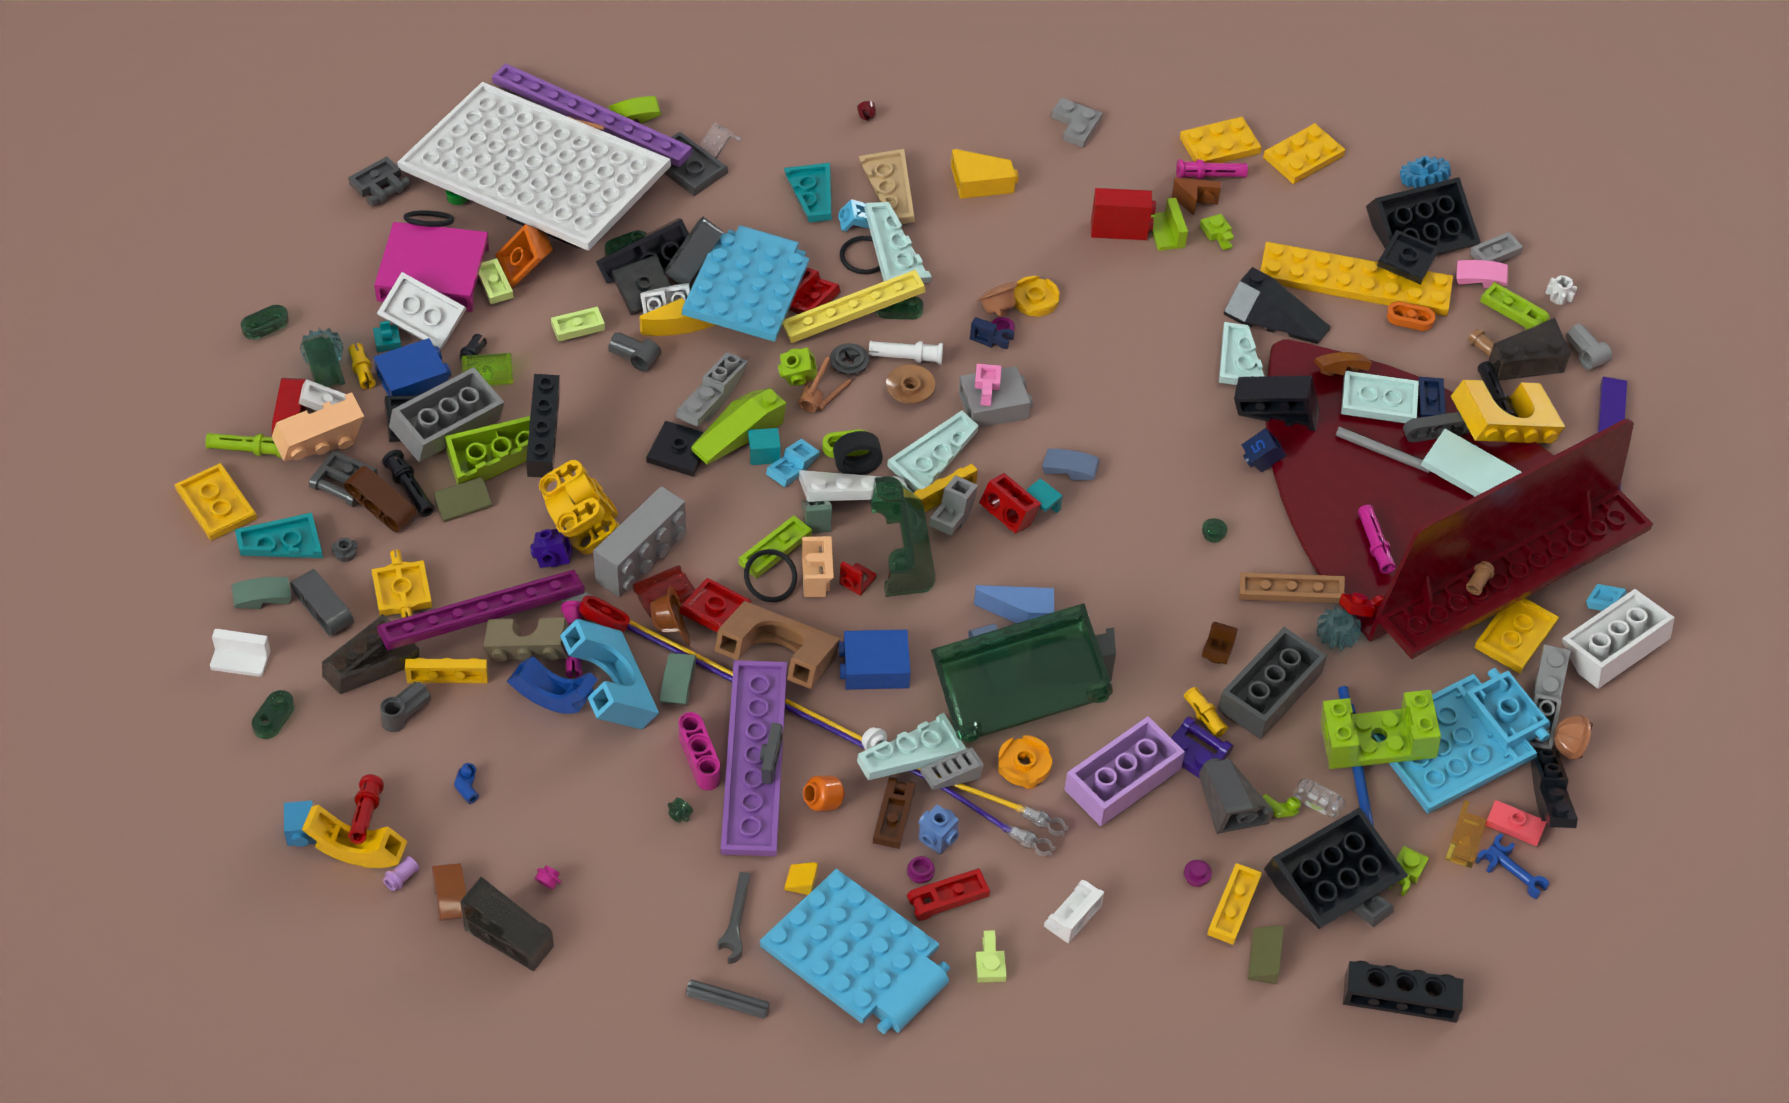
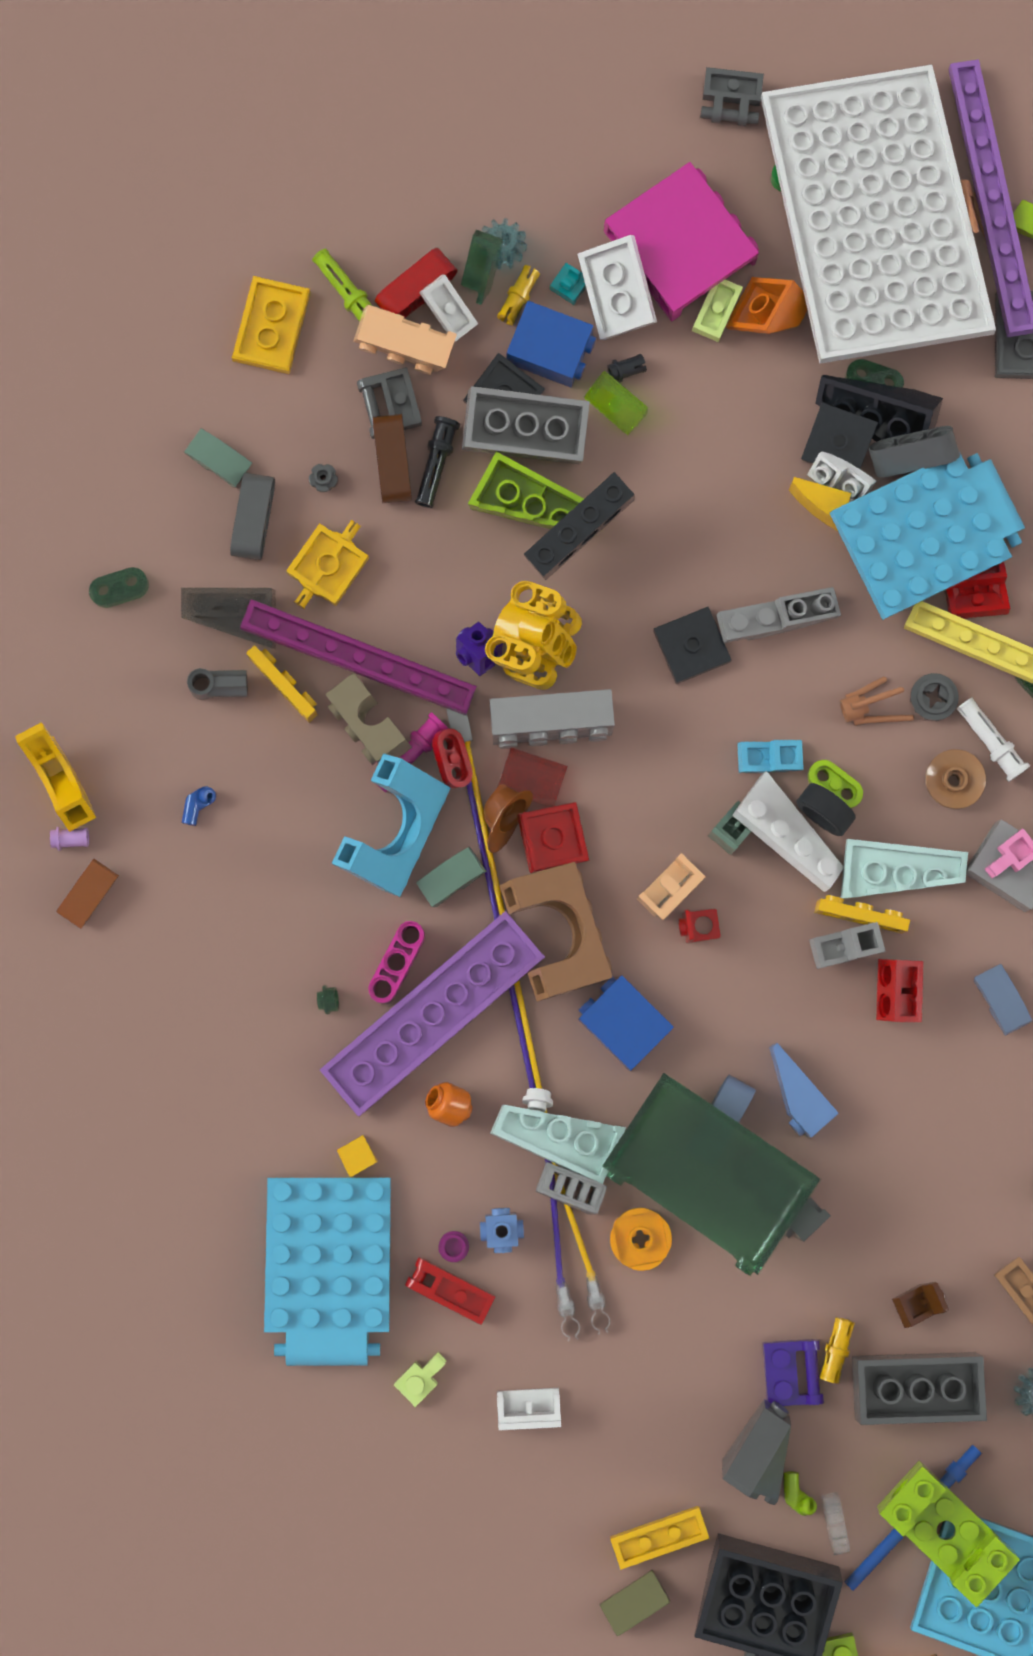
camera: 50 degrees right, 30 degrees up
white panel [210,629,271,677] -> none
teal wing [235,512,323,558] -> none
clear green plate [241,305,289,339] -> none
dark azure brick [284,800,316,847] -> none
red pin [348,774,384,844] -> none
black tyre [403,210,454,227] -> none
olive slope [434,477,492,522] -> none
clear smoke wedge [460,877,554,972] -> none
blue arch [507,656,598,714] -> none
dark pink plate [534,865,561,890] -> none
yellowish green plate [551,306,605,342] -> none
dark grey piece [608,332,661,372] -> none
dark grey axle [686,979,770,1018] -> none
lime wedge [691,388,786,465] -> none
dark grey piece [718,872,751,964] -> none
lime plate [739,515,812,579] -> none
black tyre [744,549,798,602] -> none
teal panel [748,428,781,465] -> none
dark grey plate [760,722,783,784] -> none
lime brick [778,347,817,386] -> none
clear green windscreen [870,476,936,597] -> none
reddish brown plate [873,777,916,849] -> none
teal panel [1026,478,1063,513] -> none
lavender brick [1064,716,1185,826] -> none
magenta plate [1184,860,1212,887] -> none

